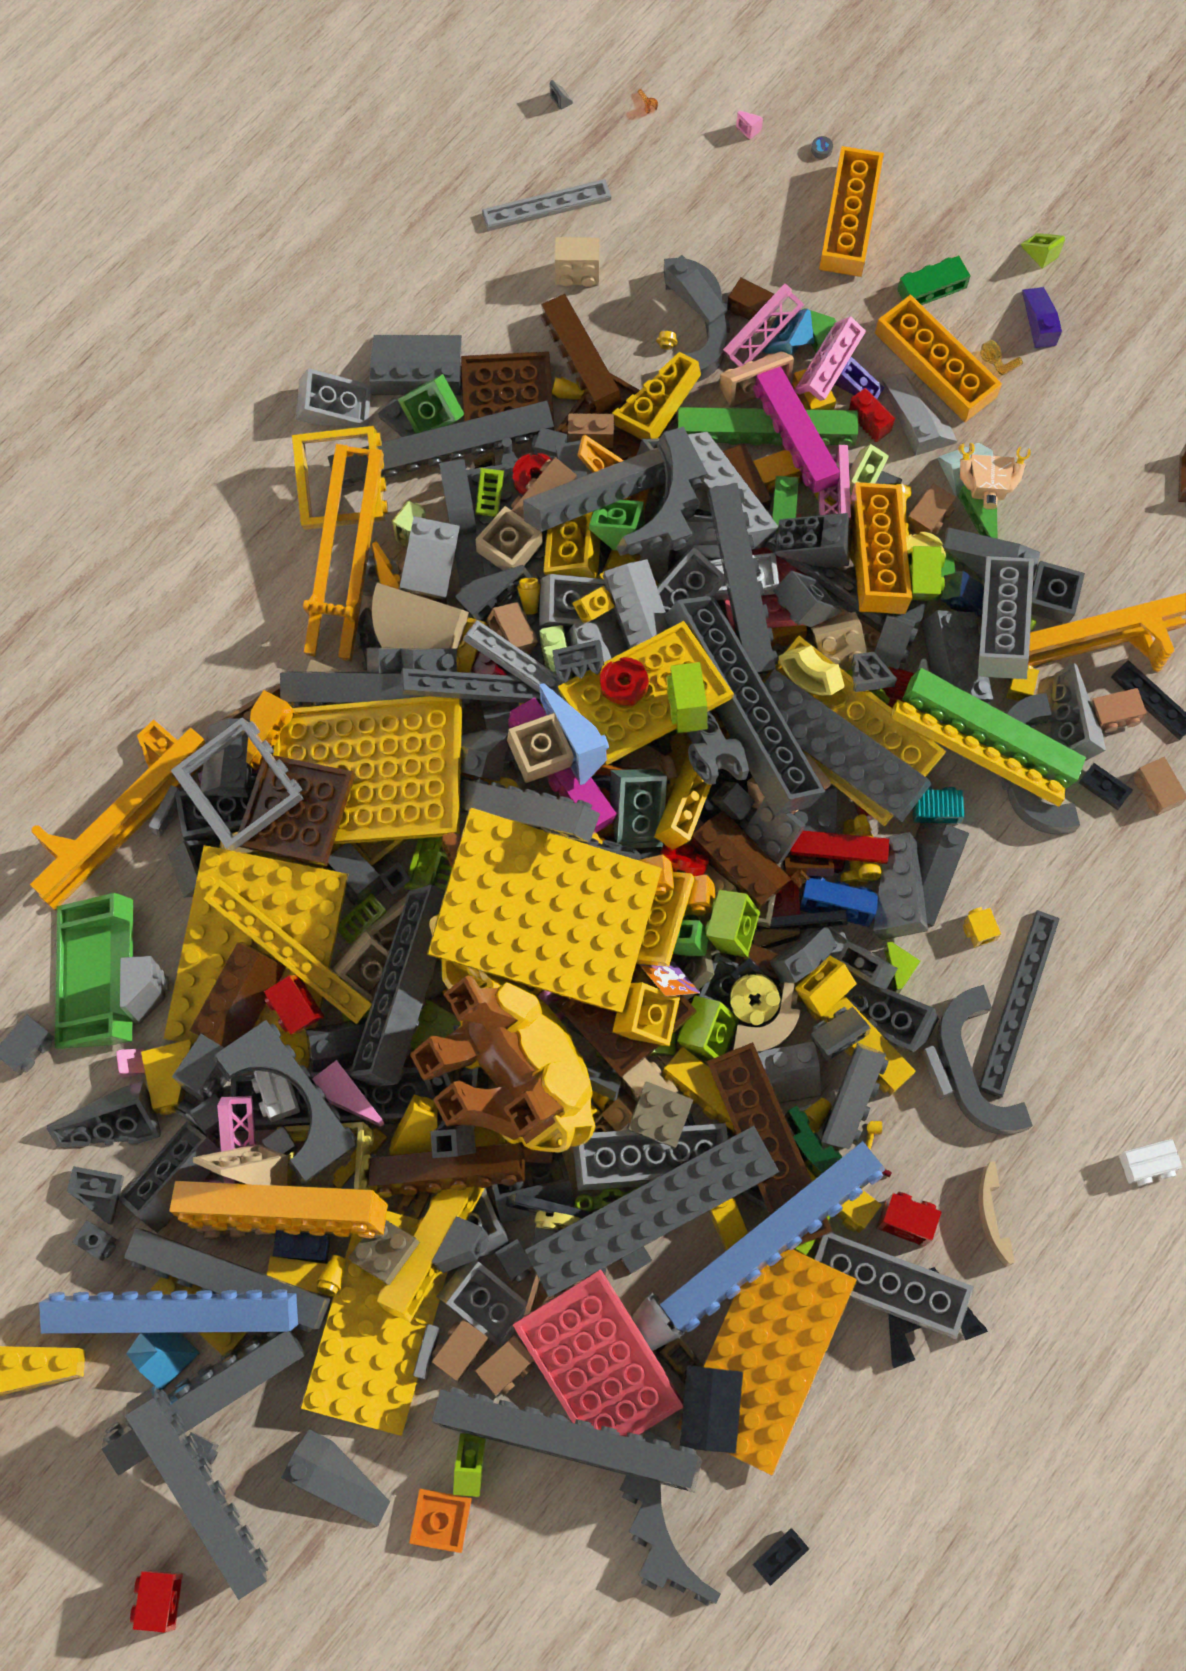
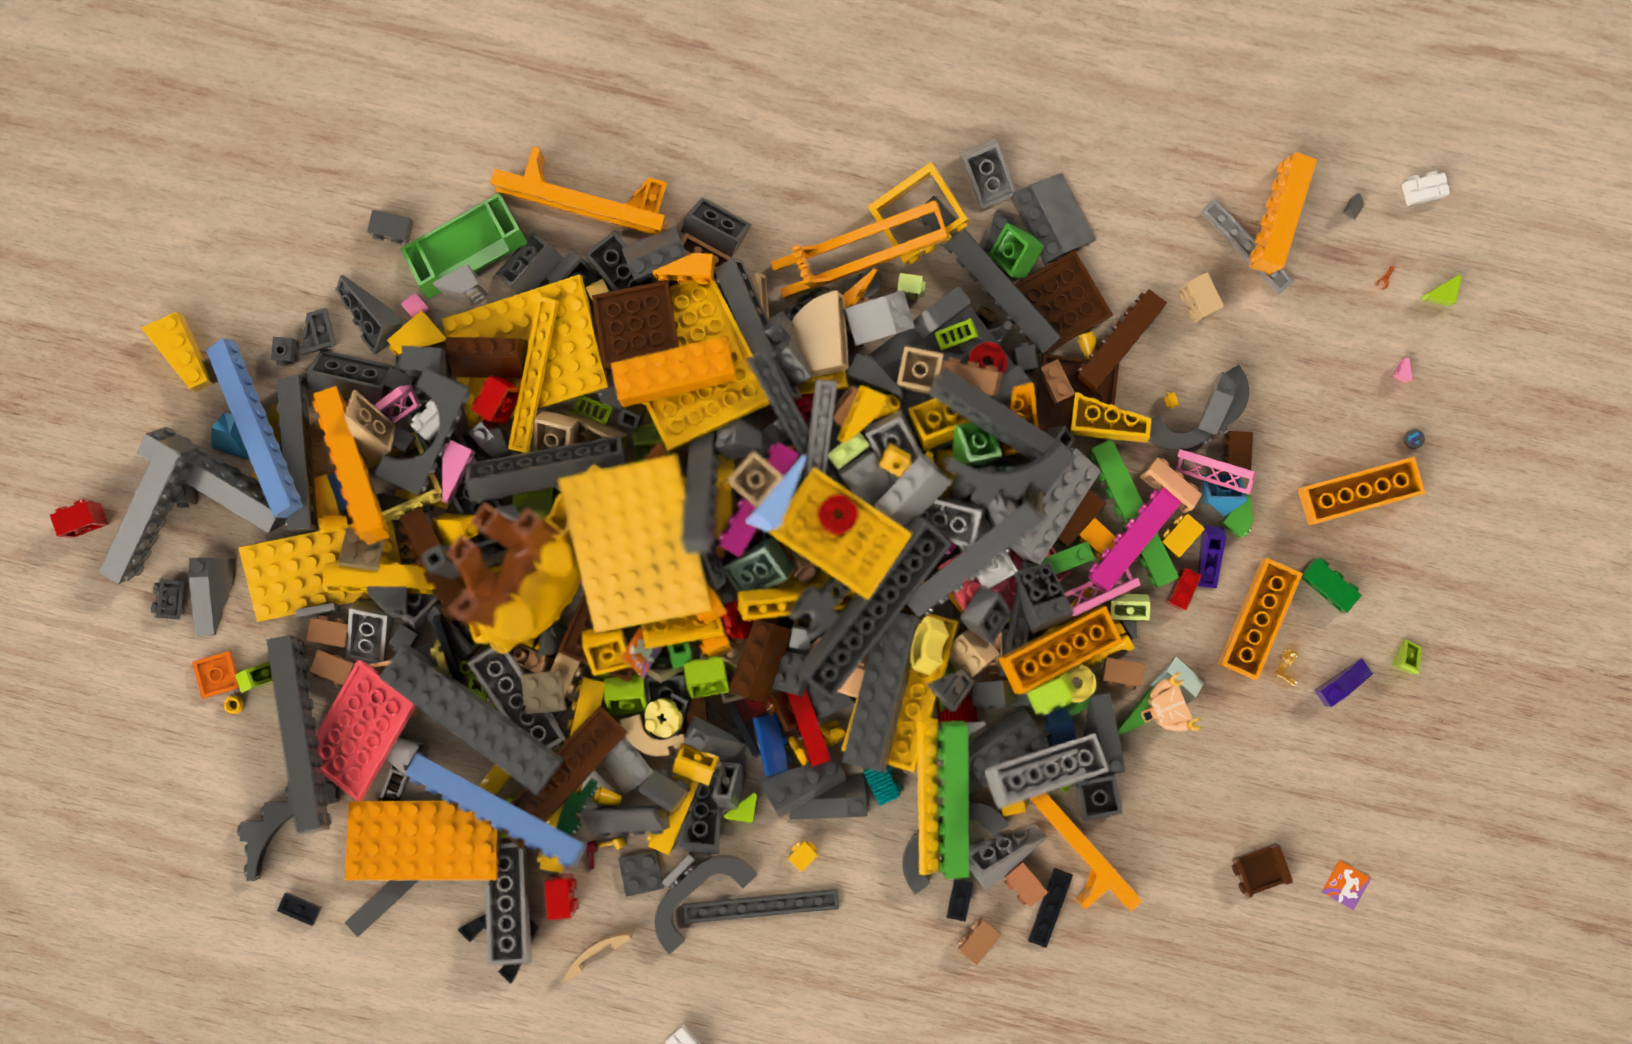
camera: 65 degrees right, 15 degrees up
light grey tile [149,785,180,837] -> none
light grey window [171,718,303,851] -> none
dark grey plate [552,640,605,682] -> none
lime brick [666,662,708,733] -> none
black slope [679,1365,743,1453] -> none
bright pink fence [795,316,866,401] -> none
light grey wedge [882,373,957,456] -> none
none -> dark grey bracket [151,579,185,620]
none -> yellow plate [224,695,244,715]
none -> dark grey tile [345,880,419,937]
none -> dark grey slope [495,232,563,294]
none -> light orange brick [611,336,737,407]
none -> dark grey plate [618,850,664,897]
none -> dark grey slope [680,198,751,258]
none -> yellow slope [837,385,887,443]
none -> light orange brick [1249,152,1317,275]
none -> white brick [1402,171,1450,206]
none -> lime slope [1422,274,1462,307]

